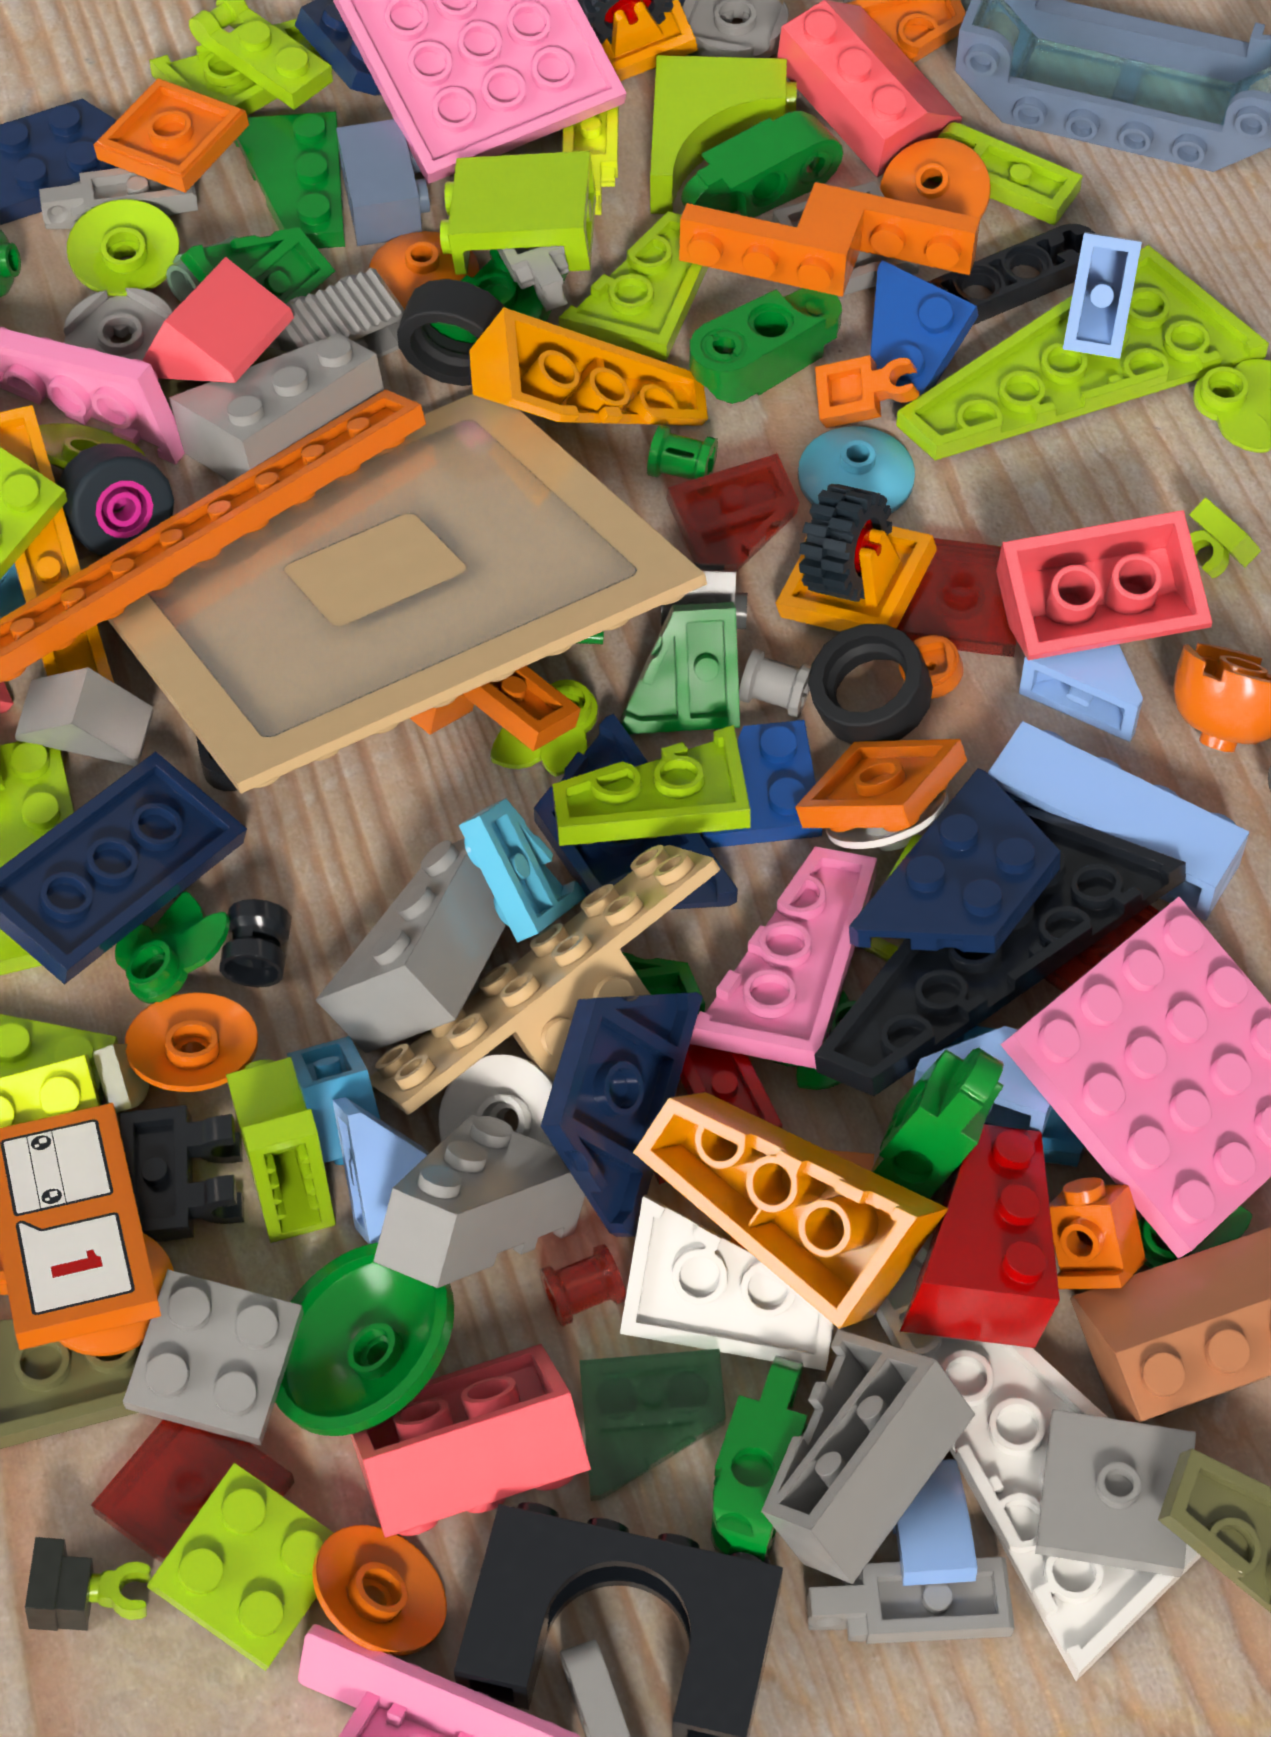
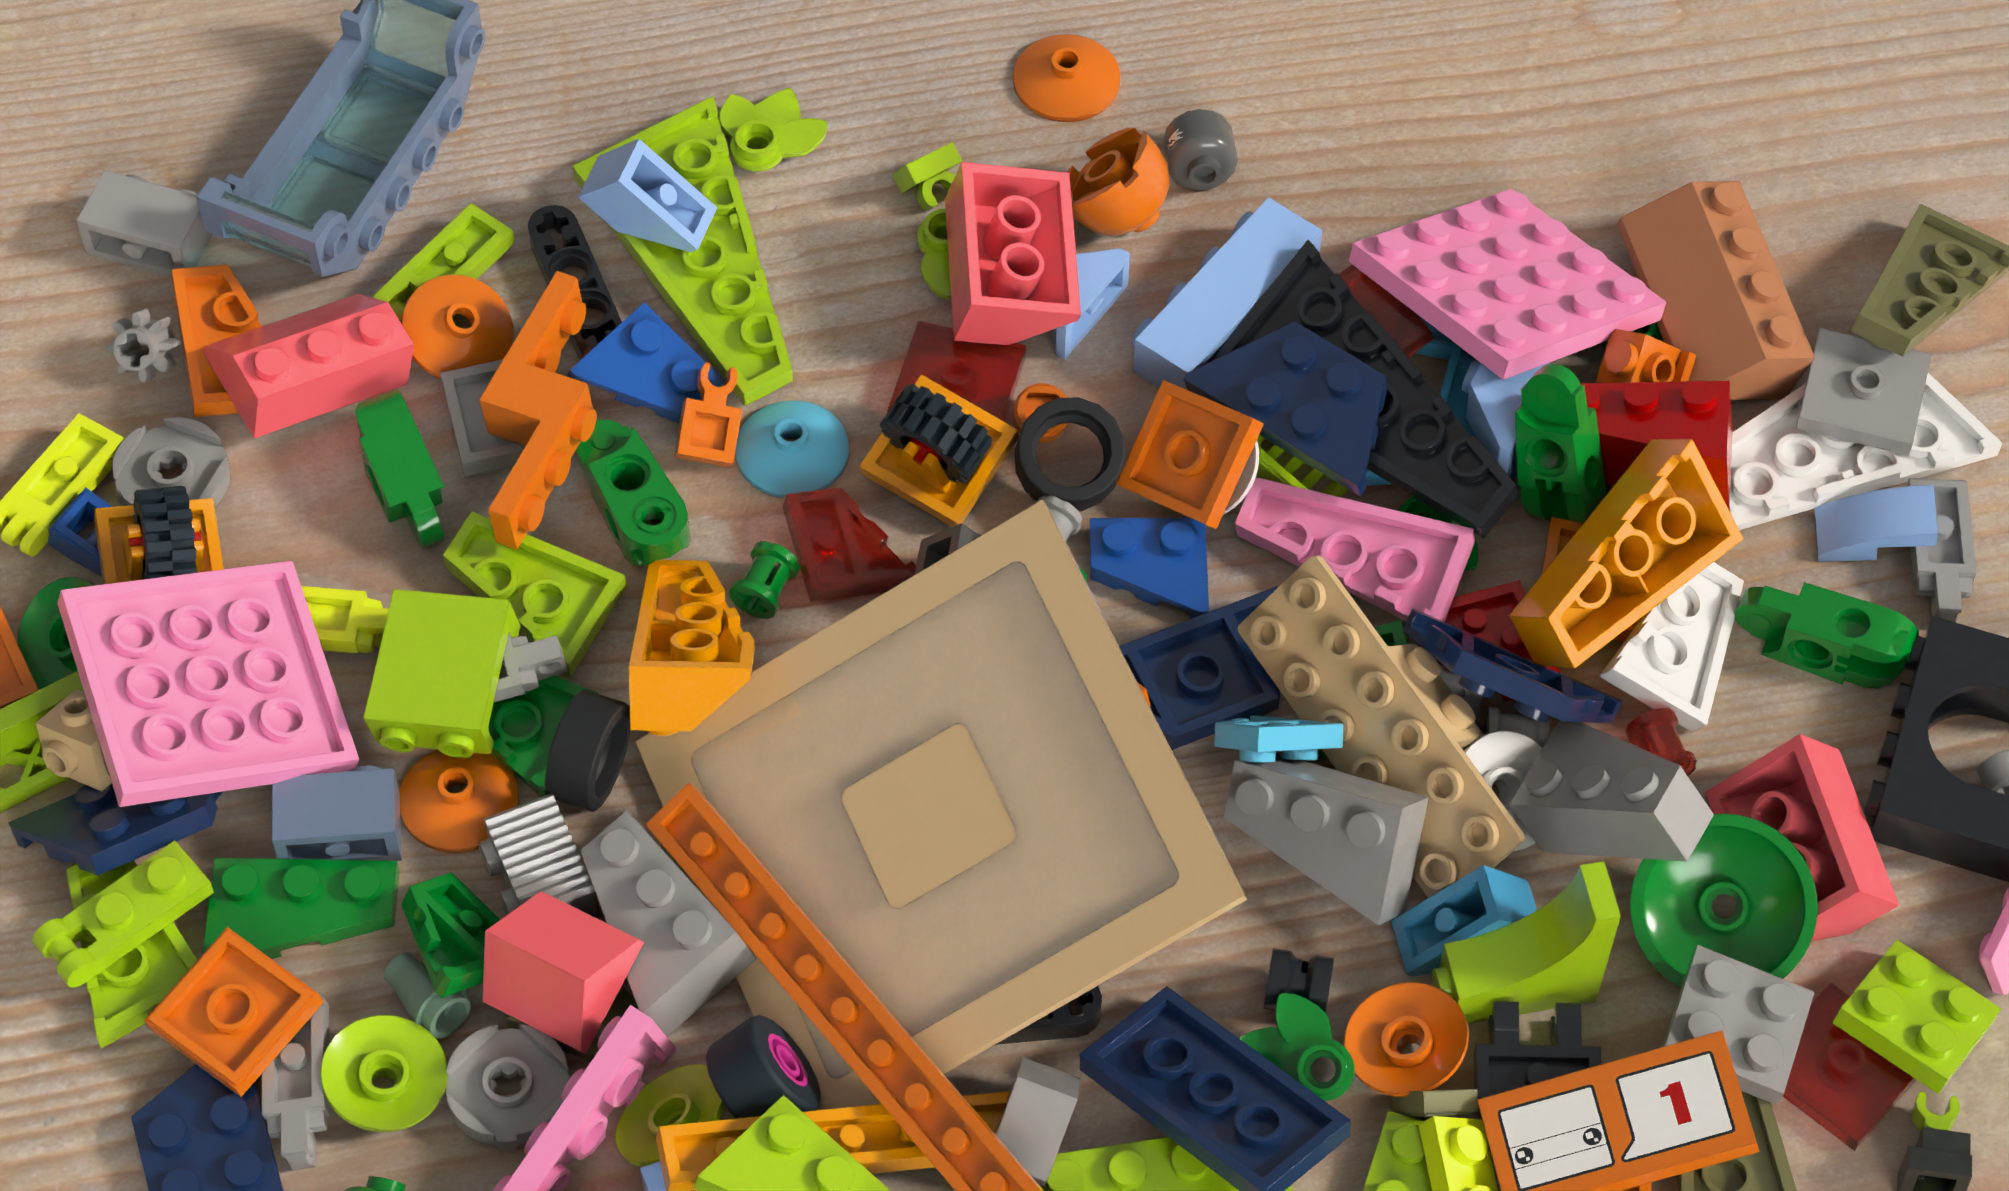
camera: 85 degrees left, 0 degrees up
orange dish [312,1525,447,1656] -> none
light blue slope [333,1097,429,1244] -> none
lime wing [552,725,751,846] -> none
clear green wing [579,1349,726,1501] -> none
lime arch [650,55,797,214] -> none
light grey wedge [761,1329,975,1584] -> none

